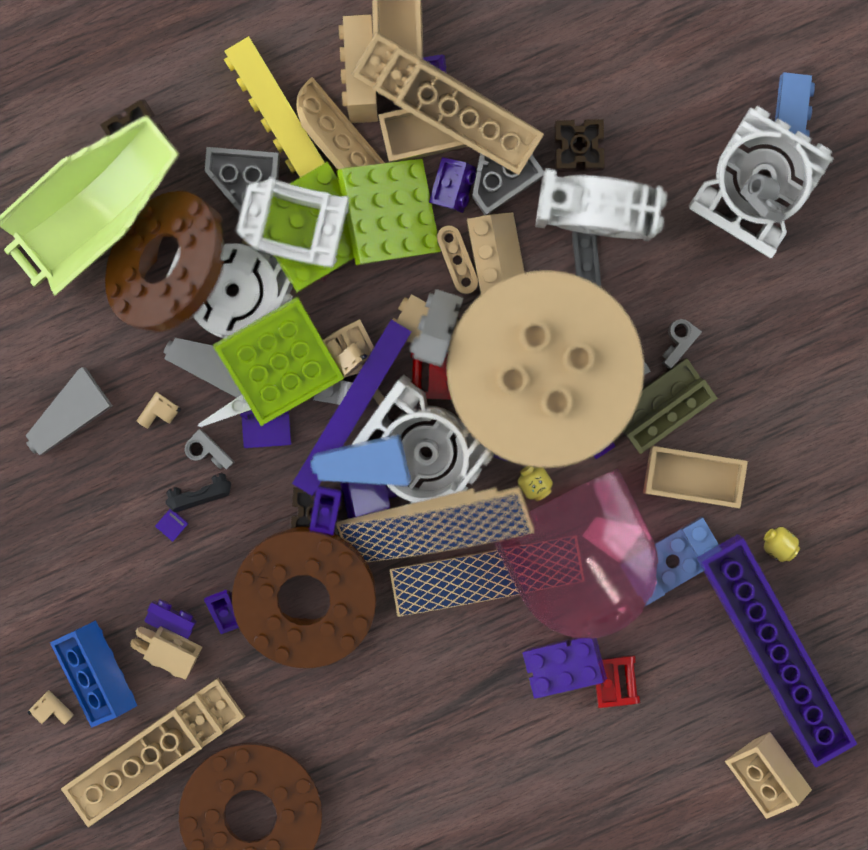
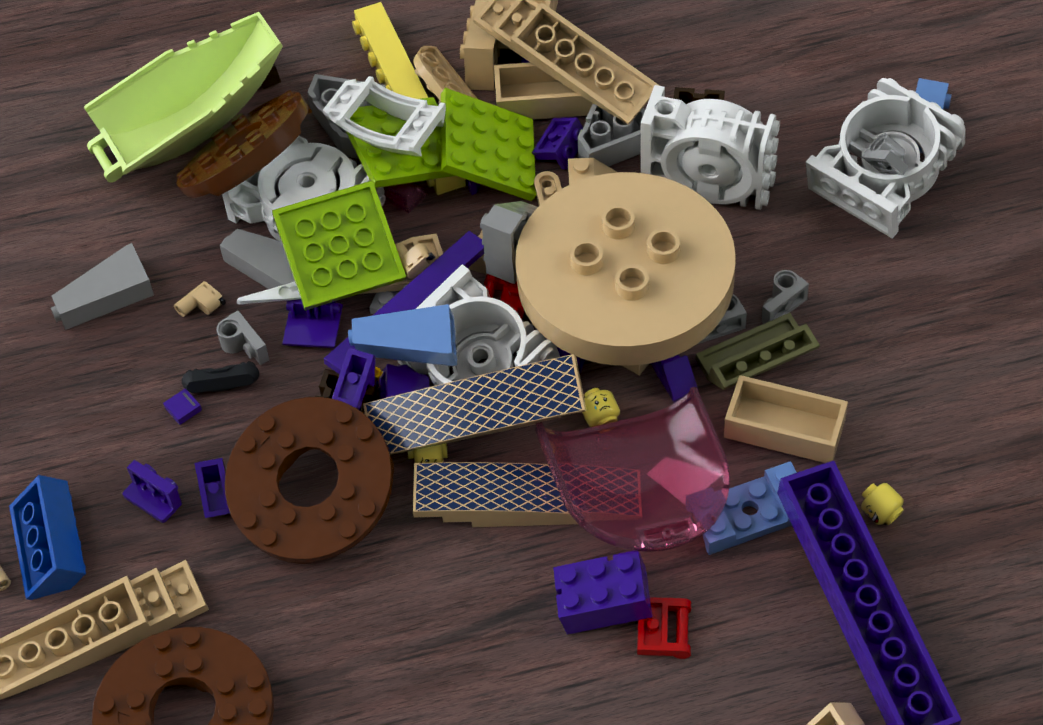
camera: 15 degrees right, 35 degrees down
tan hinge [130,626,203,680] -> none

